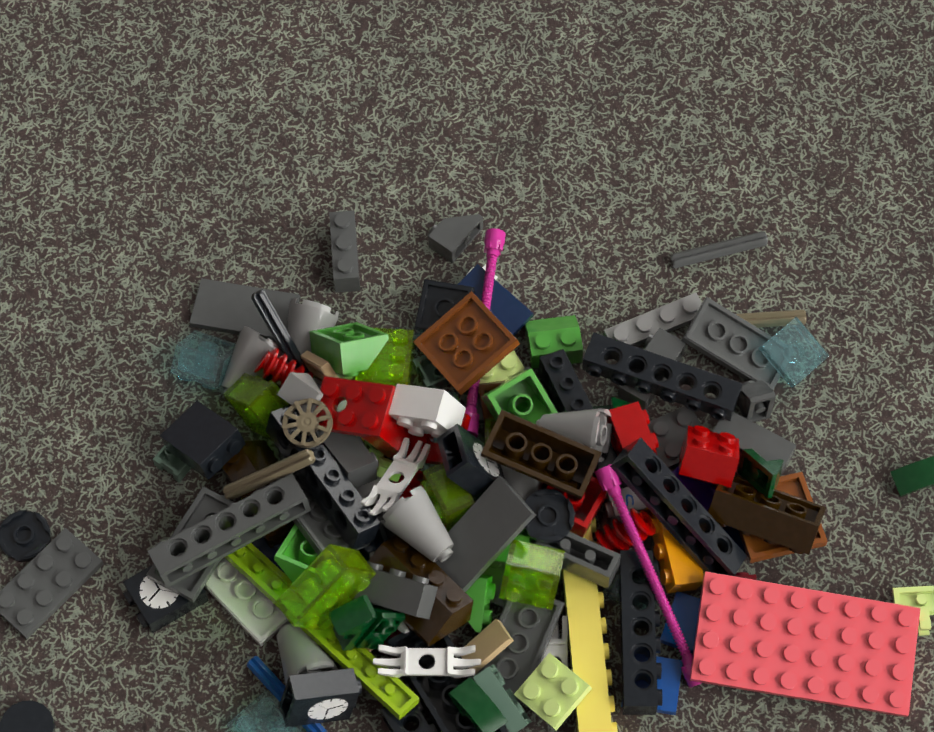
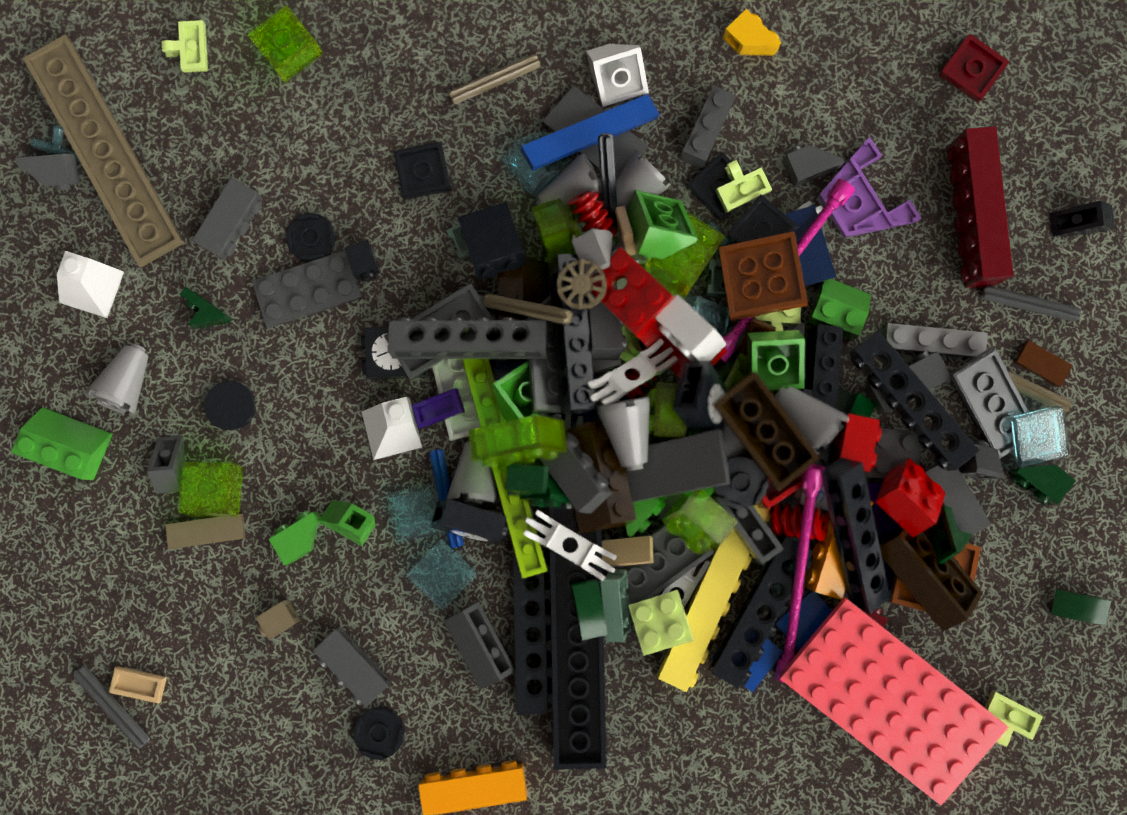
camera: 30 degrees right, 20 degrees up
none -> black brick [344,240,381,282]
none -> white slope [362,397,423,460]
none -> black tile [394,141,452,200]
none -> dark purple tile [411,388,465,429]
none -> dark tan axle [449,54,540,104]
none -> blue tile [520,94,660,171]
none -> white slope [586,44,649,107]
none -> black tile [686,152,744,221]
none -> yellowish green plate [715,160,772,213]
none -> yellow slope [723,9,782,55]
none -> medium lavender wing [818,138,922,238]
none -> dark red plate [939,34,1010,103]
none -> dark red brick [947,126,1014,288]
none -> dark green slope [1008,464,1076,505]
none -> reddish brown tile [1014,340,1073,388]
none -> black slope [1050,201,1115,237]

